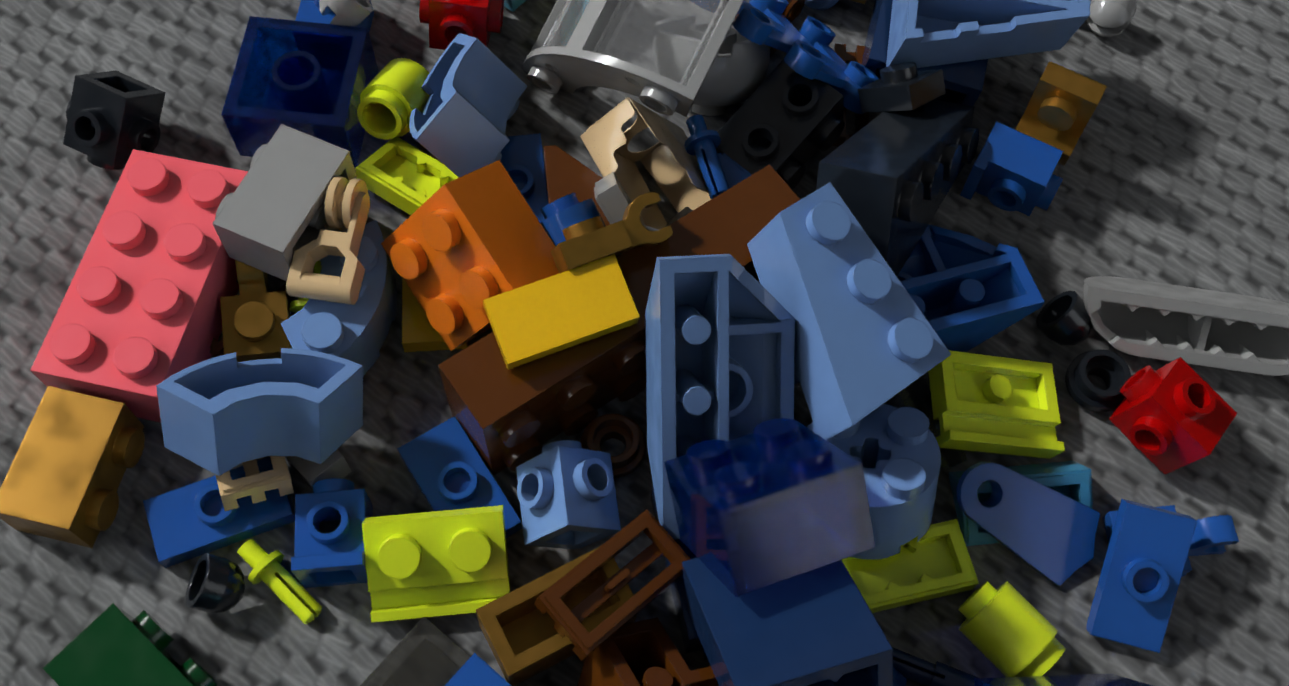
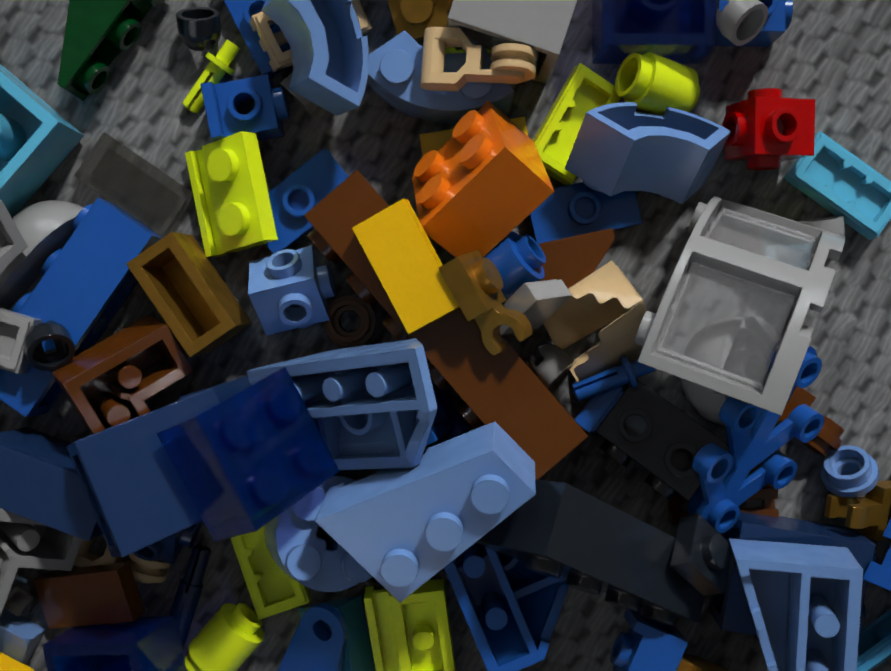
camera: 85 degrees right, 25 degrees up
reddish brown tile [534,509,690,661] -> none

